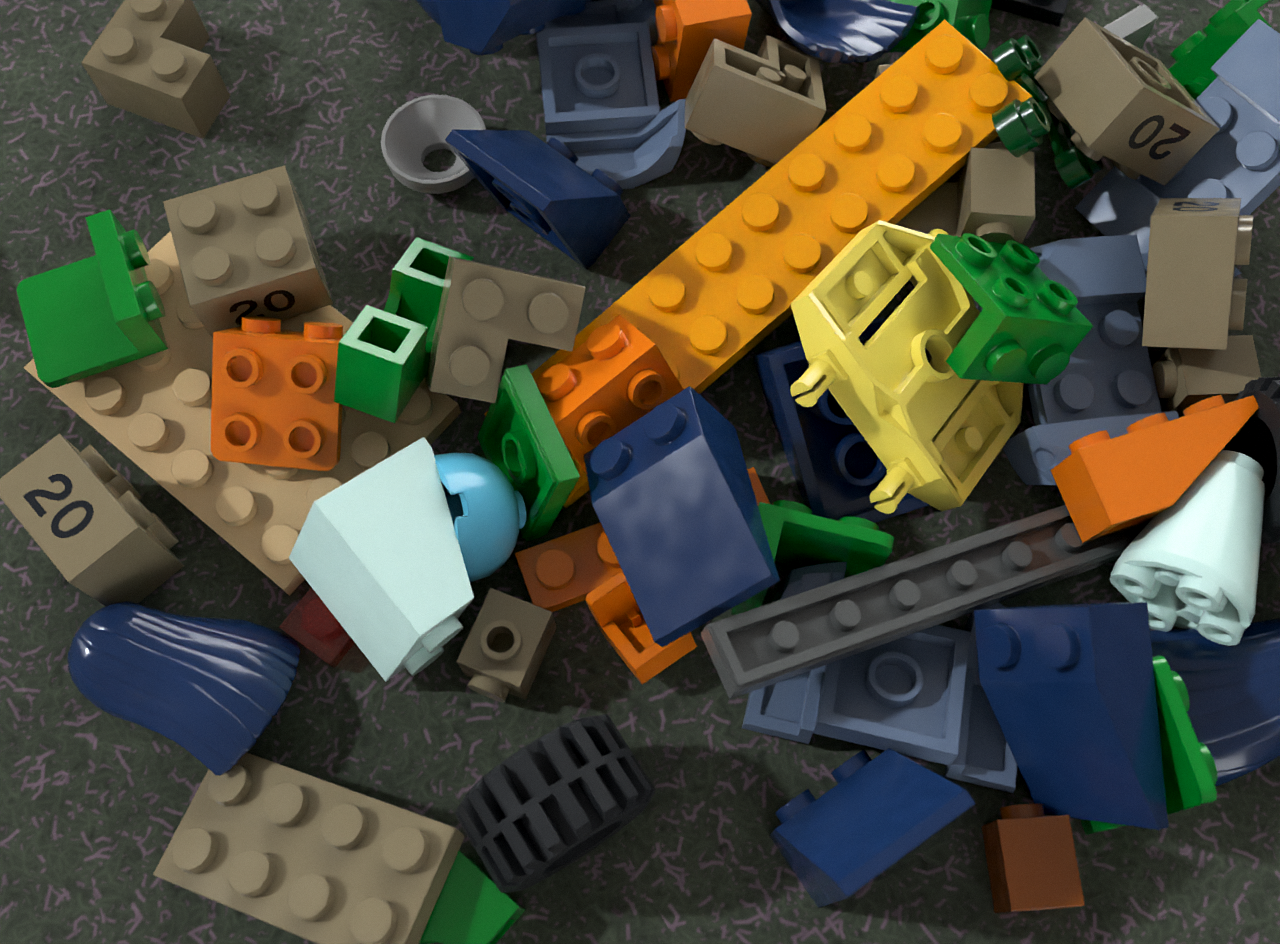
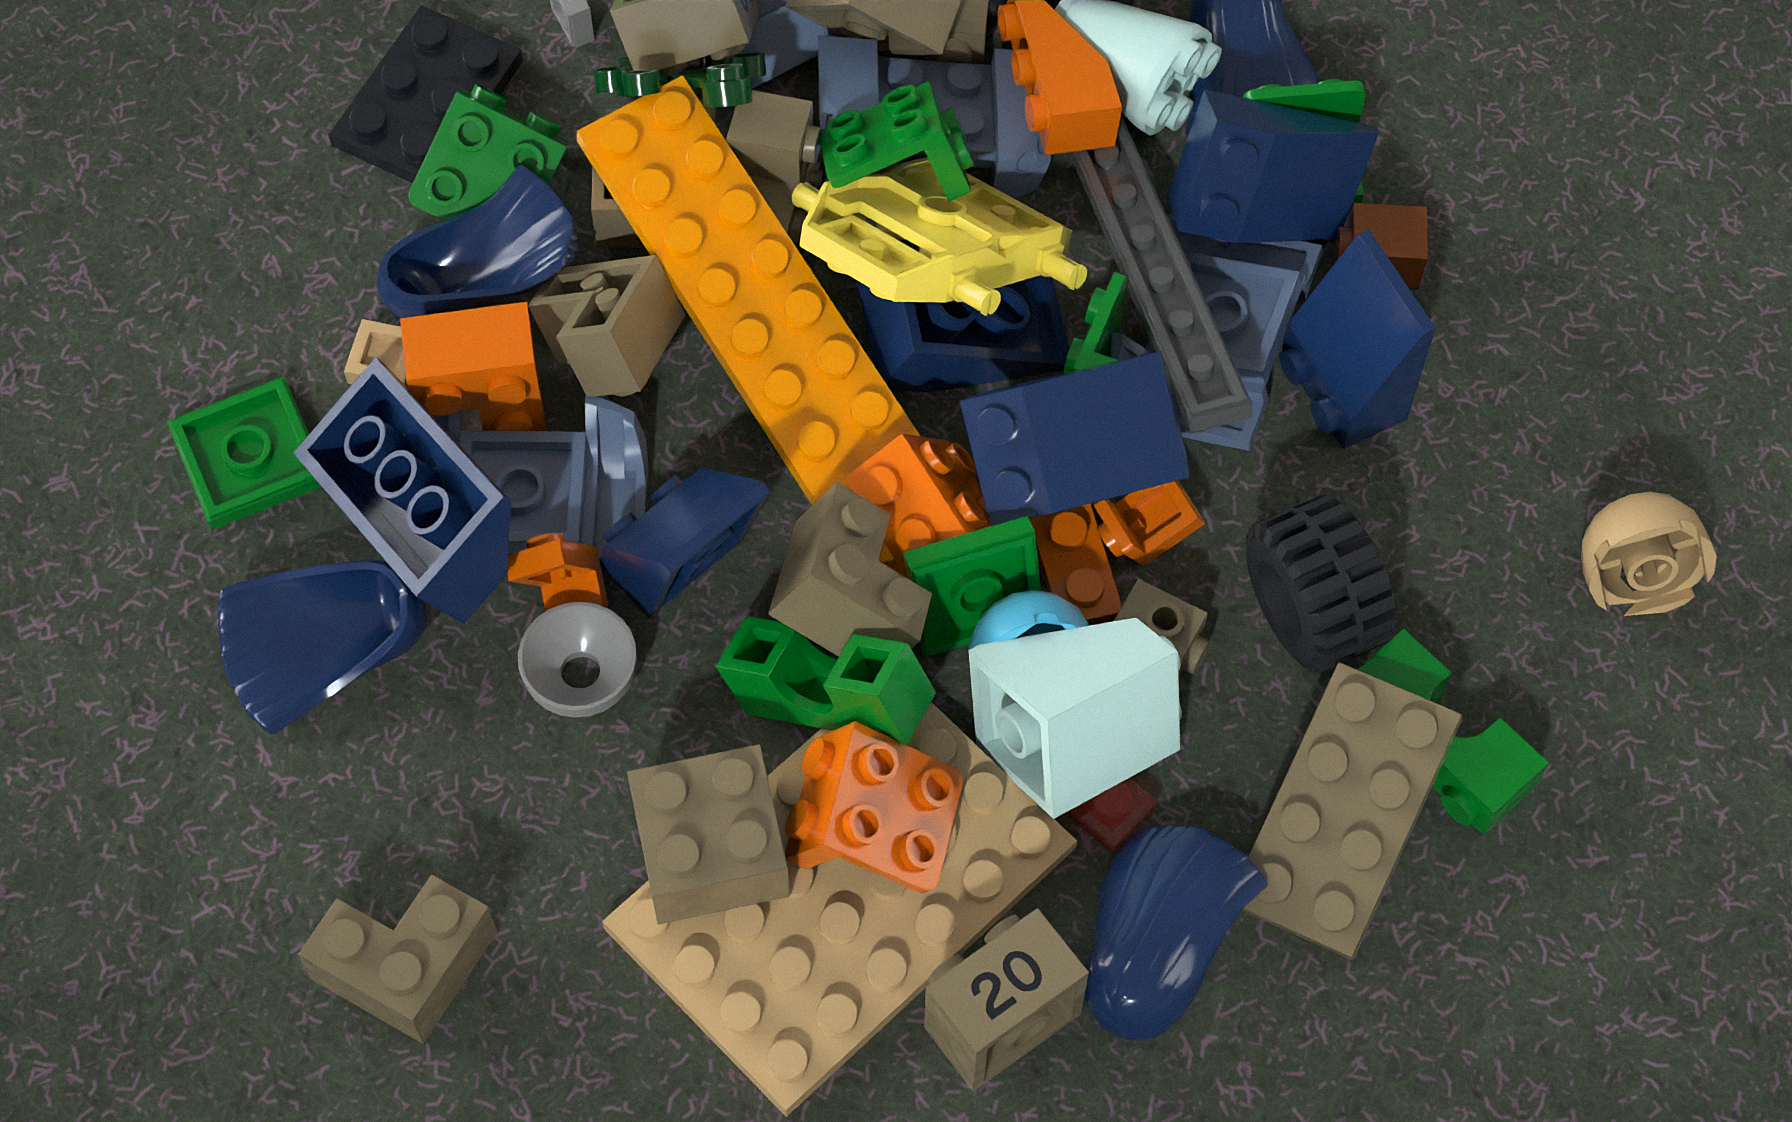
camera: 85 degrees left, 5 degrees down
green bracket [17,209,168,388] -> none
none -> orange bracket [507,533,608,612]

